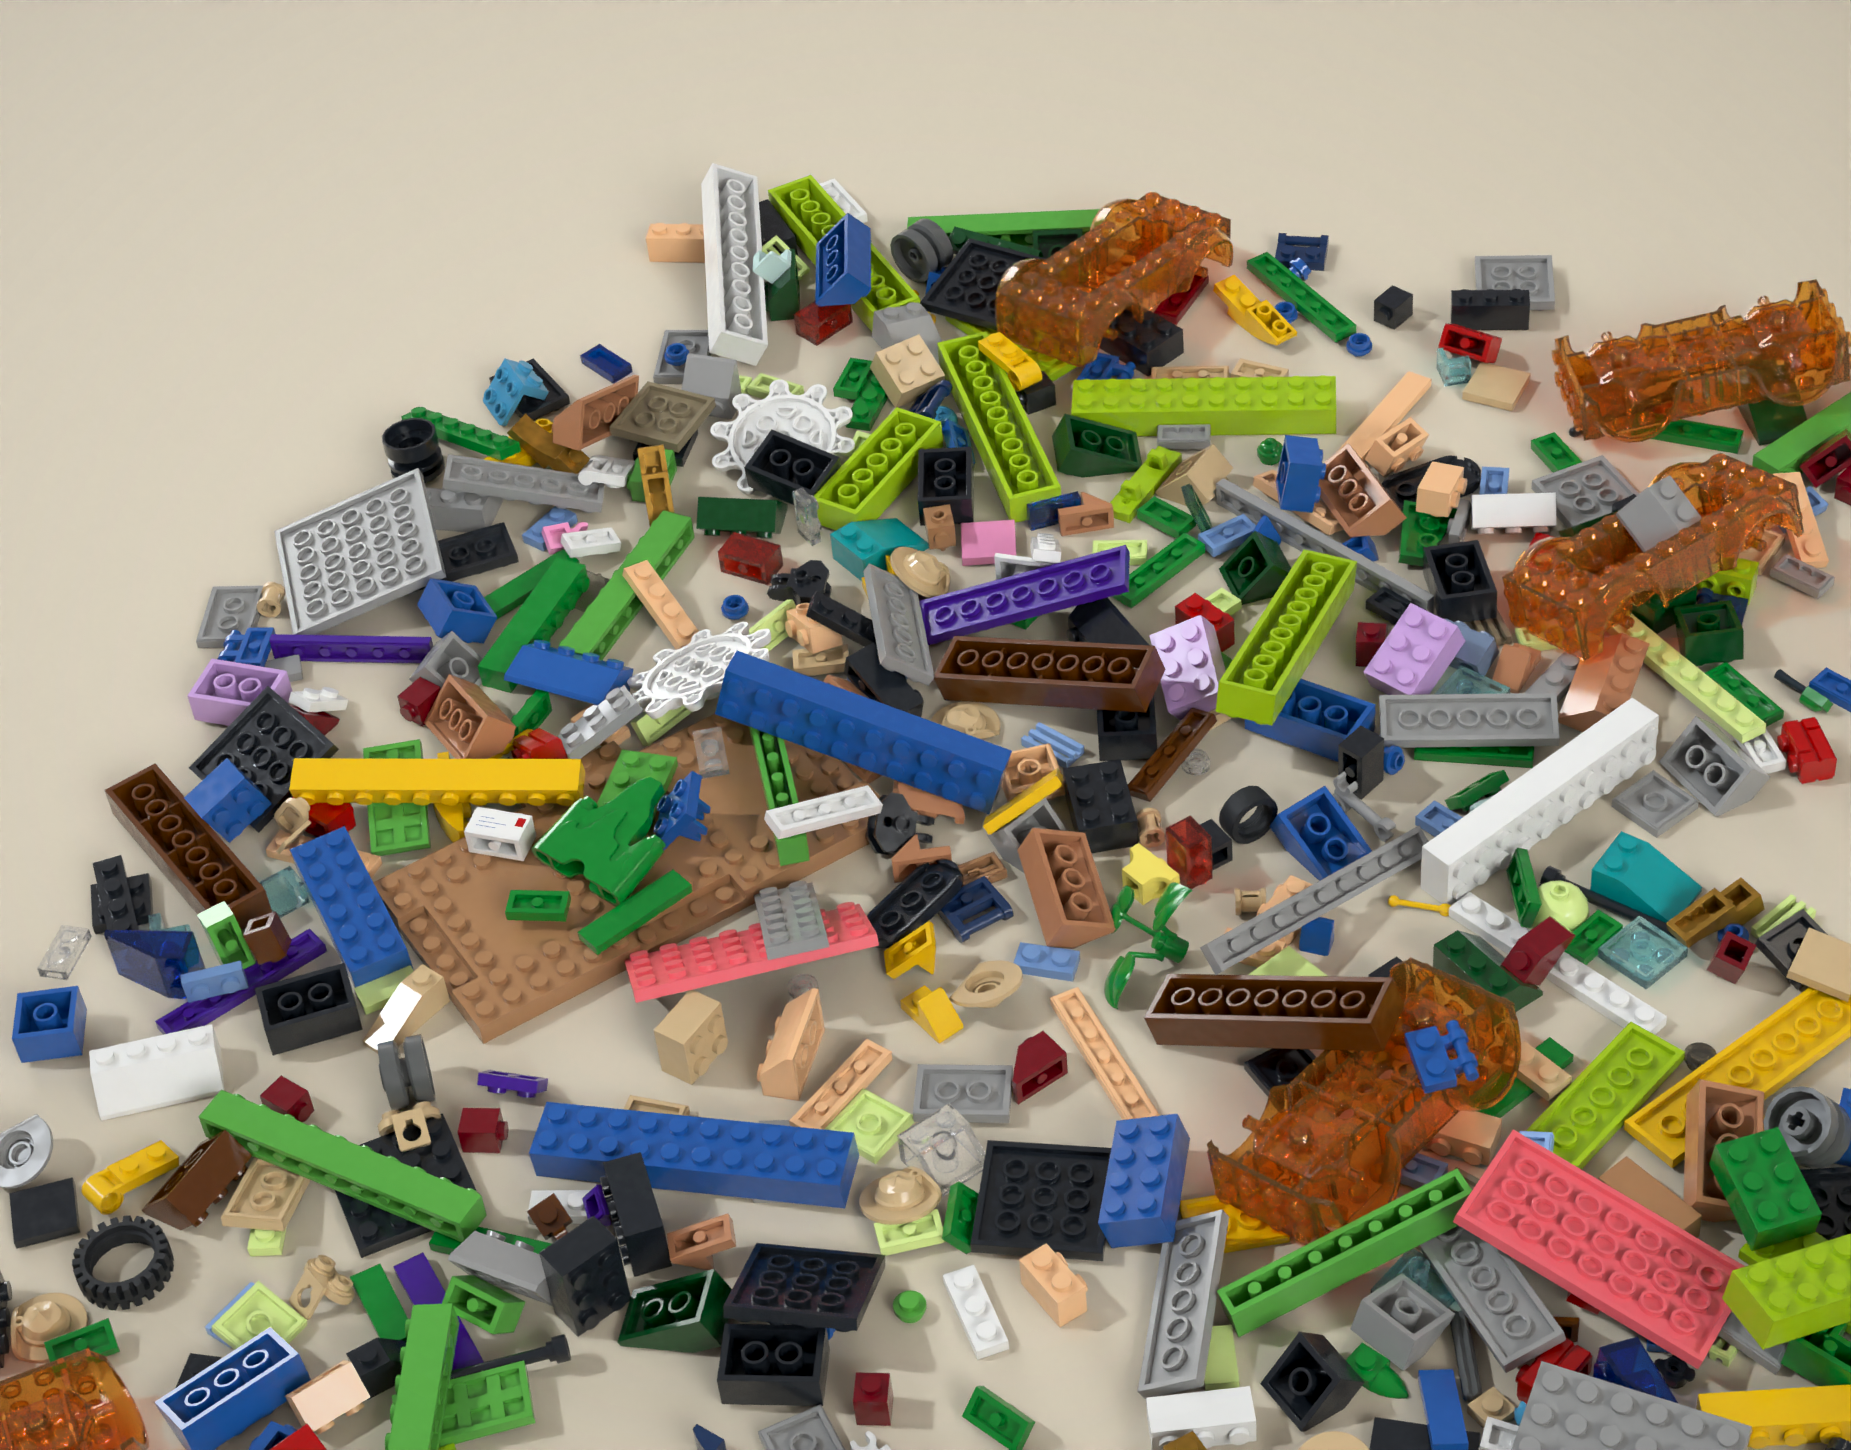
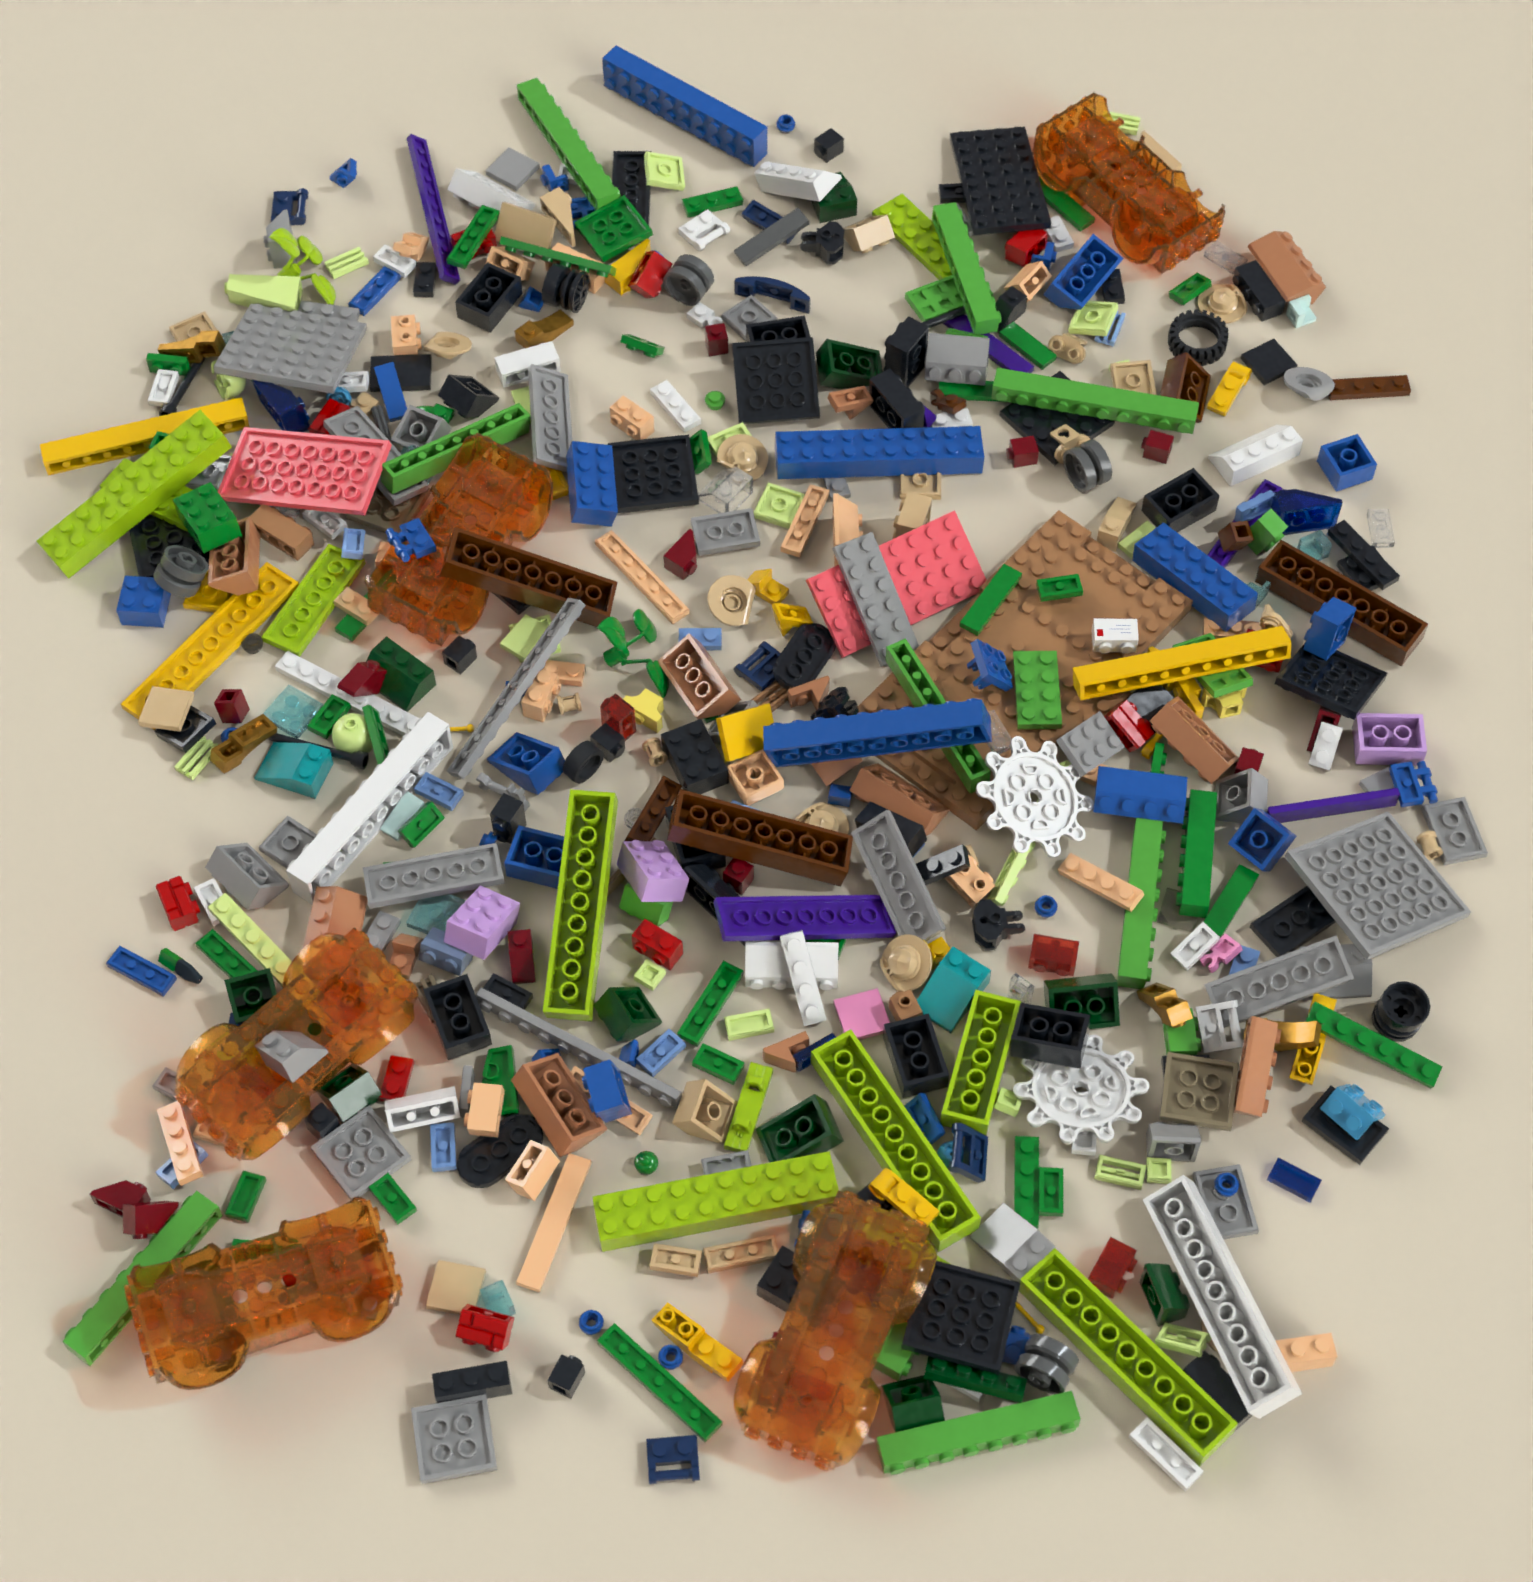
camera: 160 degrees right, 15 degrees up
dark purple plate [477,1070,548,1098] -> none
green rock [531,777,666,906] -> none
light aqua panel [753,249,791,284] -> none
white plate [764,785,883,839] -> none
blue slope [815,213,871,306] -> none
tan brick [870,334,945,408] -> none
clear green tile [1181,483,1213,533] -> none
blue plate [1289,257,1311,281] -> none

